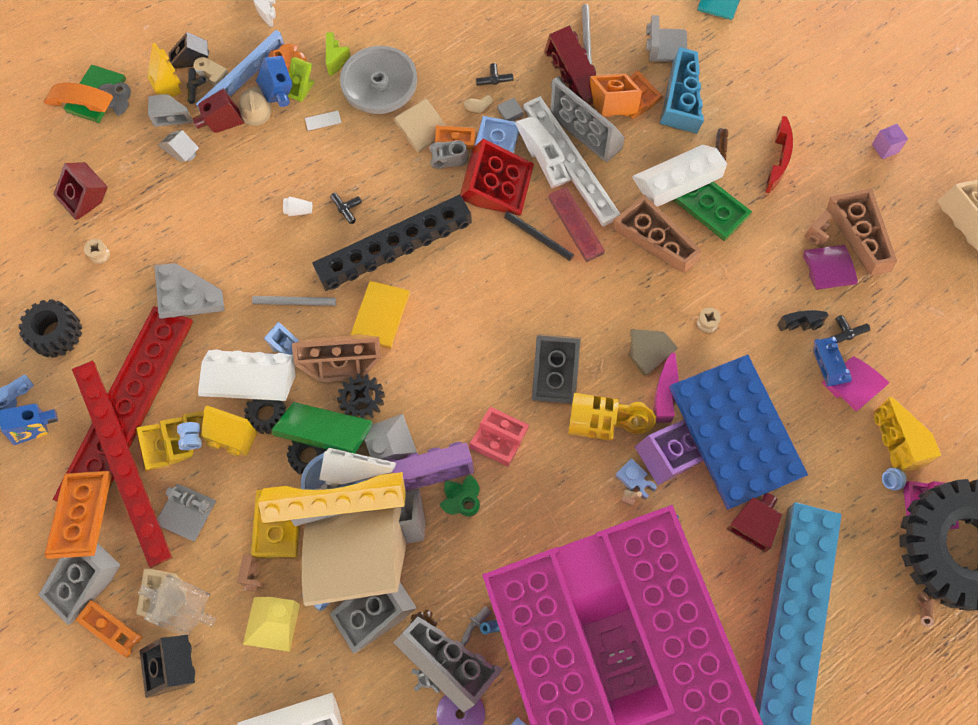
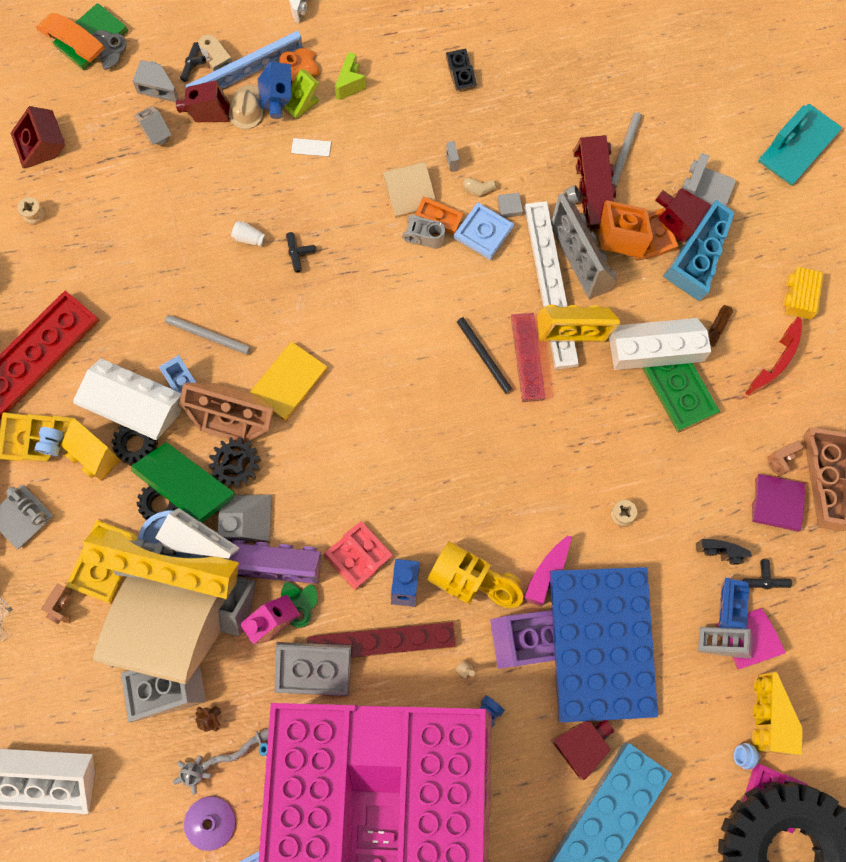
camera: 15 degrees right, 5 degrees up
yellow slope [147,42,182,97] -> none
light grey plate [154,263,225,318] -> none
black slope [169,32,209,69] -> none
light yellow slope [243,597,300,652] -> none
black brick [312,194,472,291] -> none
light grey dish [340,46,417,114] -> none
light grey wedge [393,617,503,713] -> none
red slope [460,138,534,216] -> none
black piece [476,63,514,86] -> none
white slope [515,116,571,189] -> none
dark grey slope [532,334,581,404] -> none
nougat wedge [613,195,701,273] -> none
light blue plate [615,459,657,499] -> none
dark tan slope [628,329,678,375] -> none
none -> dark pink torso [241,595,301,645]
none -> light grey tile [275,642,351,696]
none -> dark red plate [308,622,456,658]
none -> blue torso [391,559,420,607]
none -> black slope [445,48,477,91]
none -> light grey tile [446,141,459,172]
none -> yellow slope [537,304,620,342]
none -> dark red torso [655,188,711,243]
none -> light grey slope [698,627,753,659]
none -> yellow brick [783,267,824,320]

